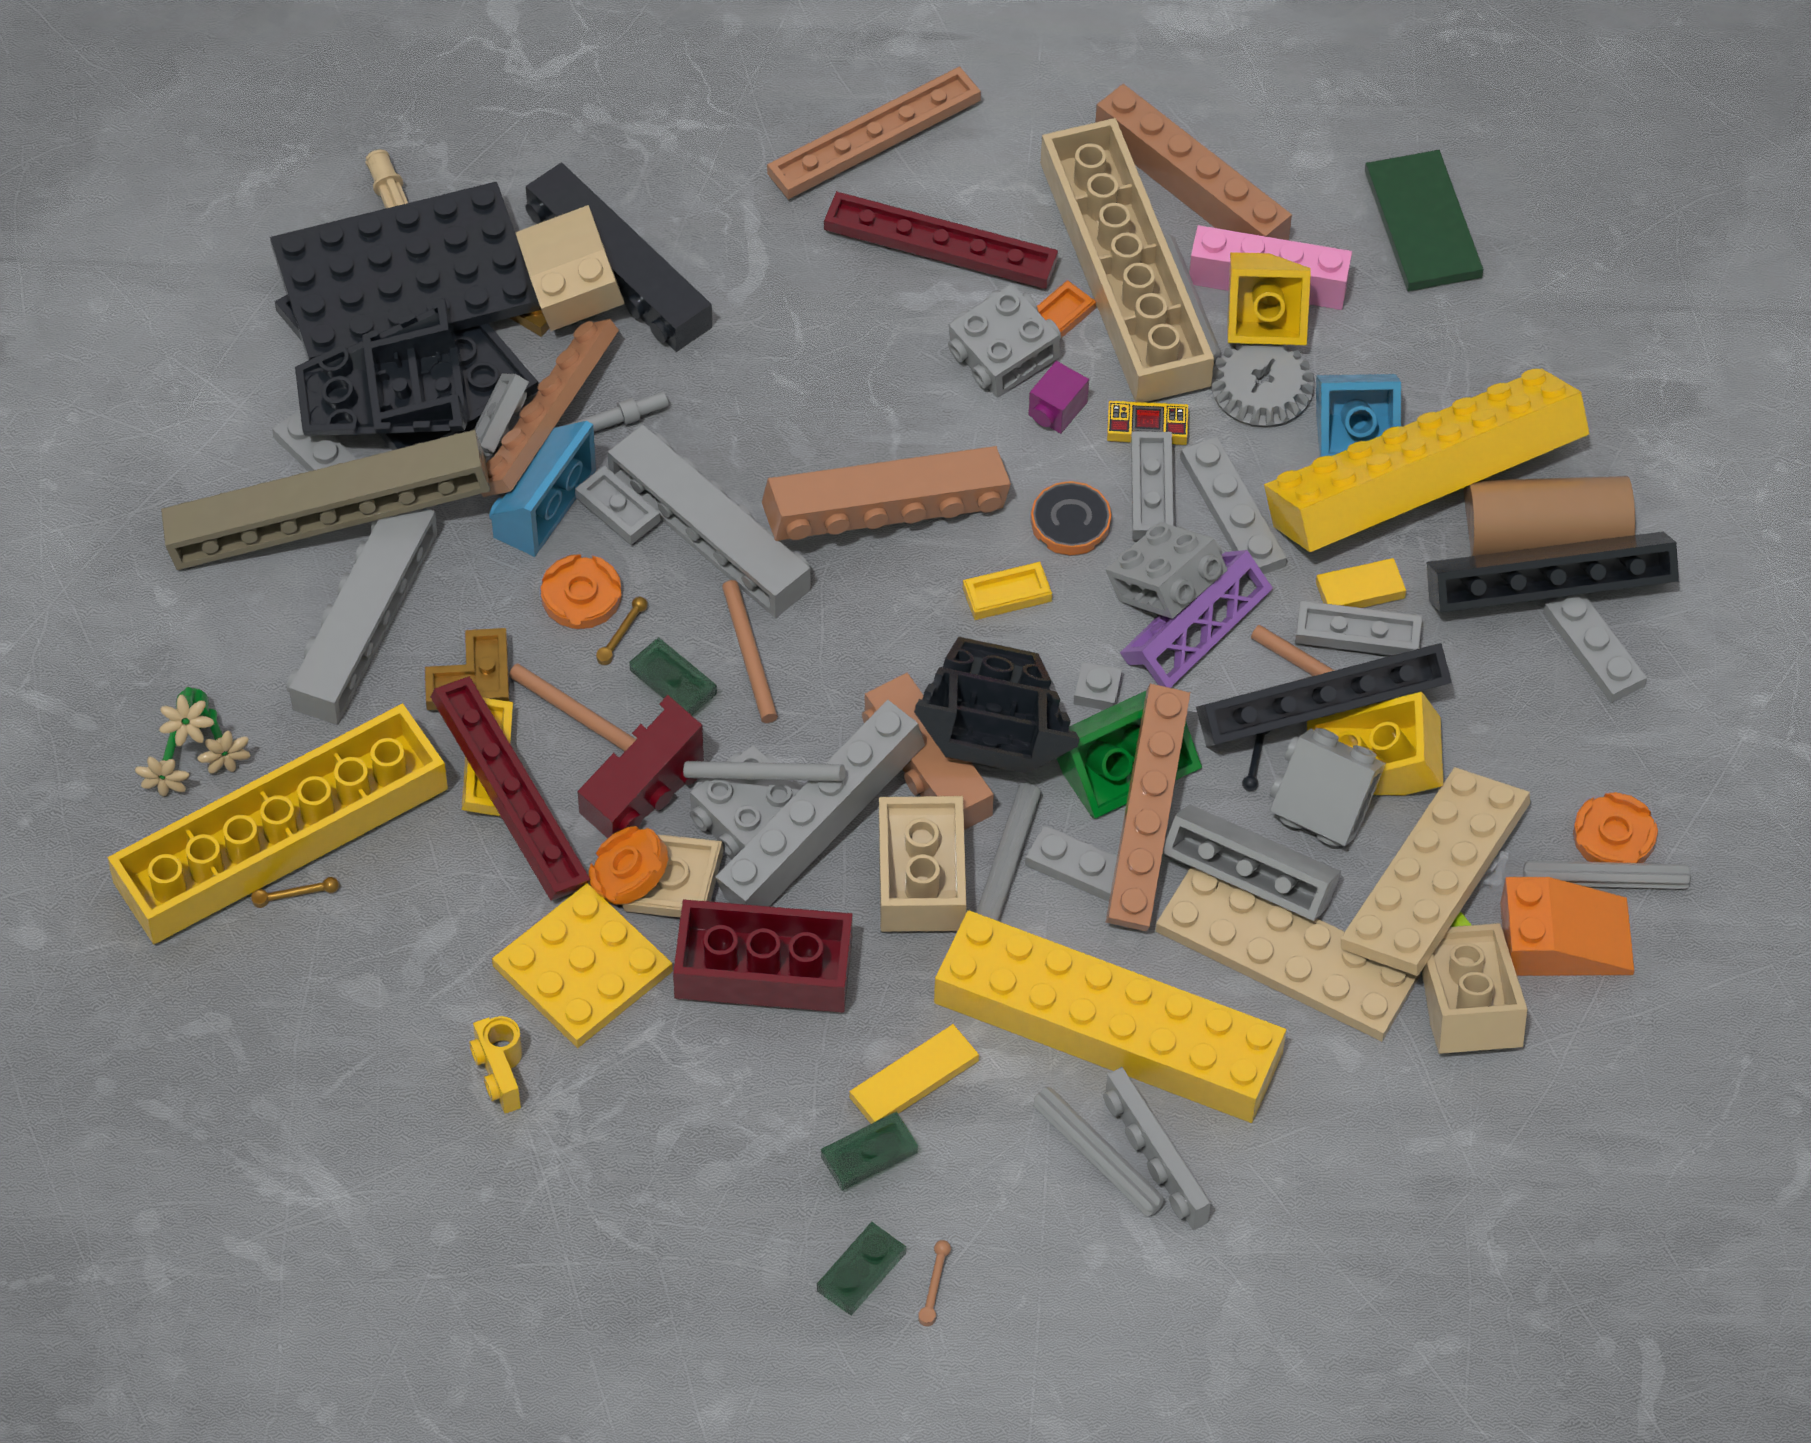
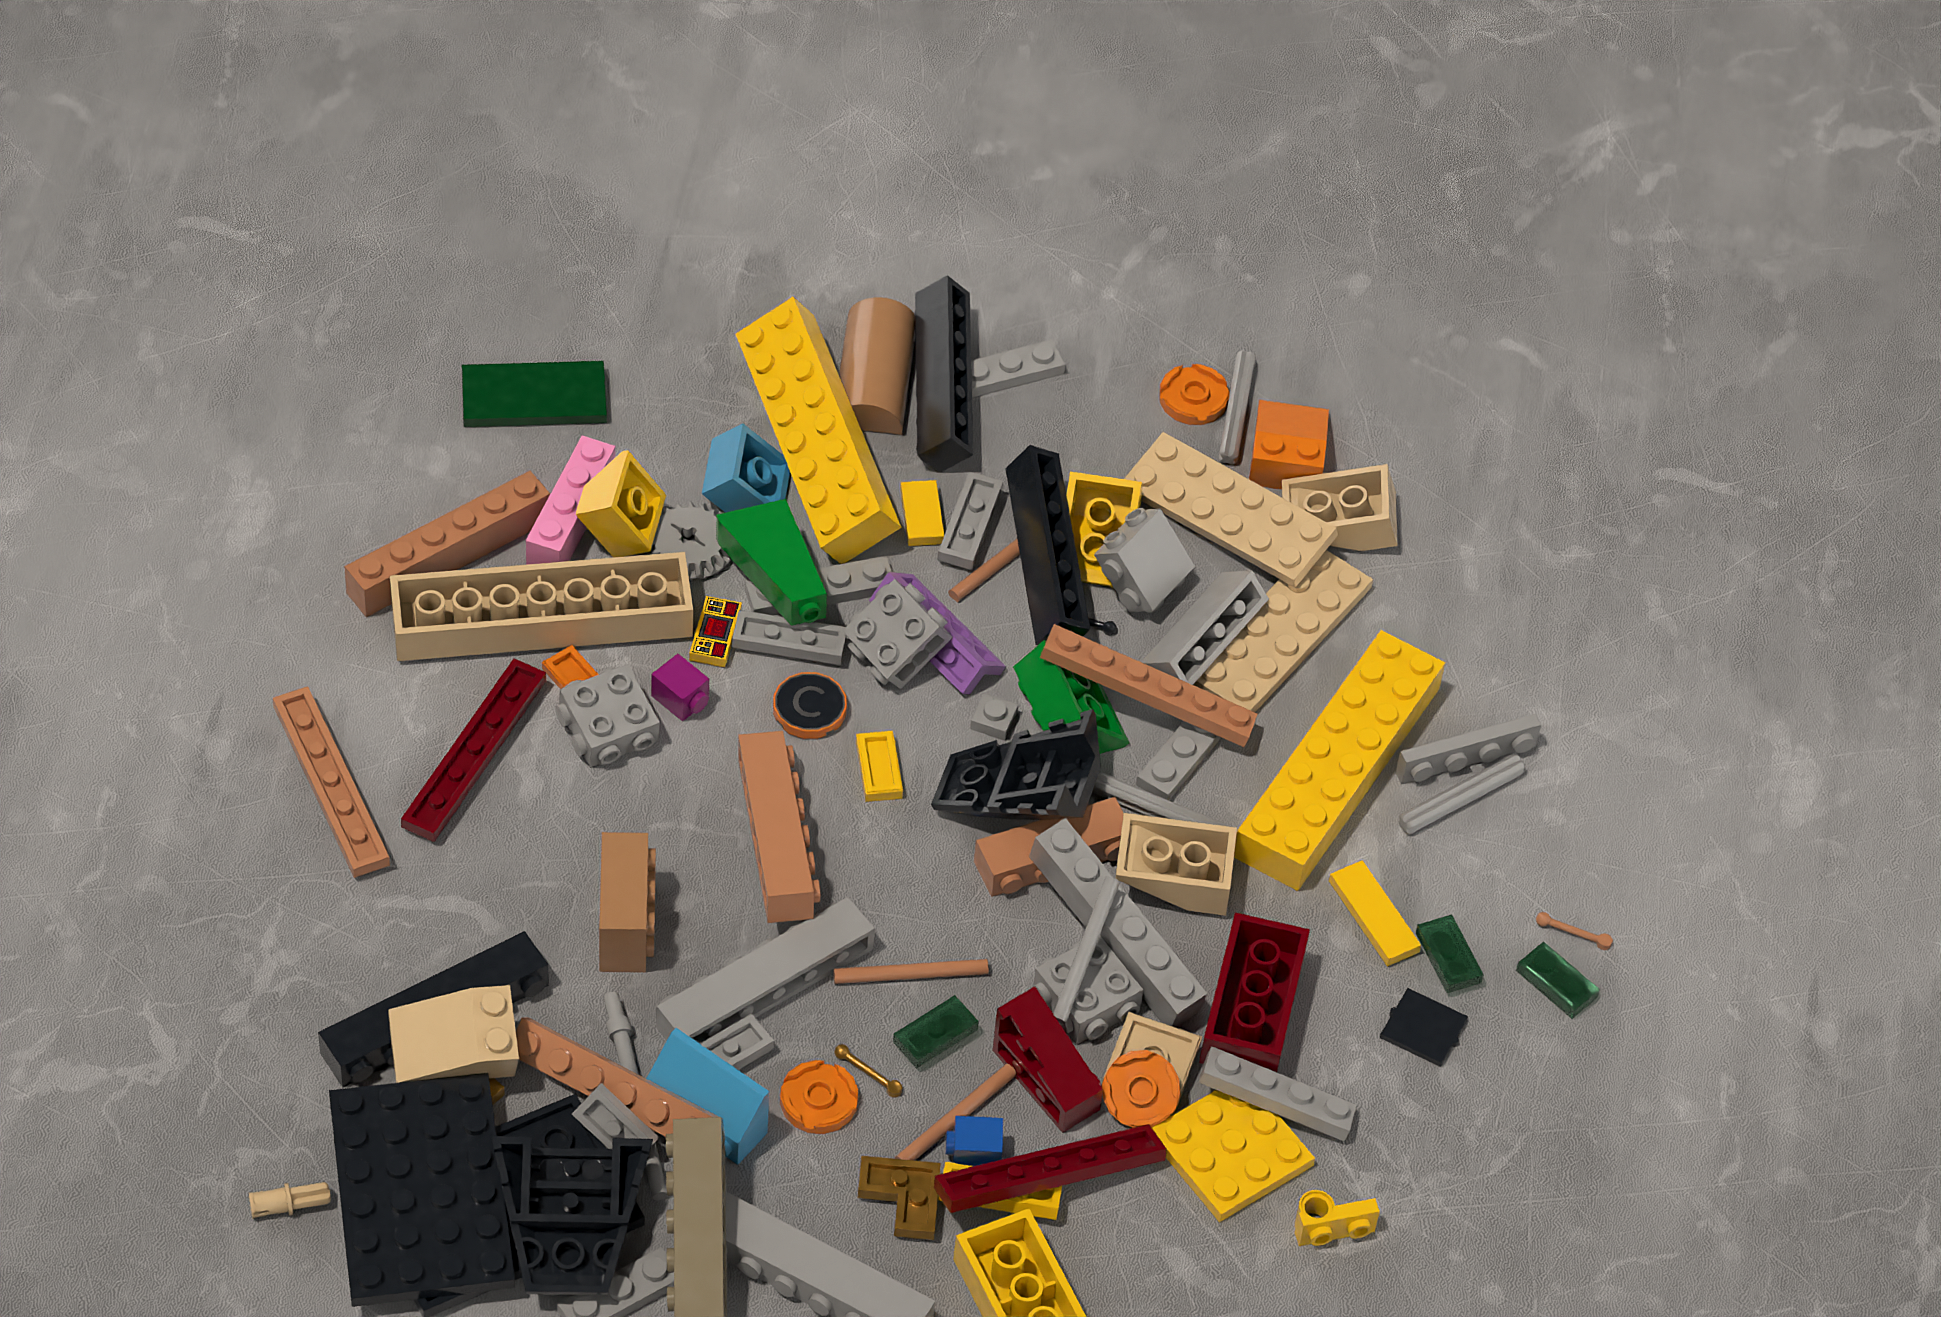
camera: 85 degrees left, 5 degrees down
none -> medium nougat brick [599,832,656,972]
none -> green slope [716,499,827,626]
none -> blue brick [945,1116,1003,1166]
none -> light grey plate [1199,1046,1356,1141]
none -> black piece [1380,988,1468,1067]

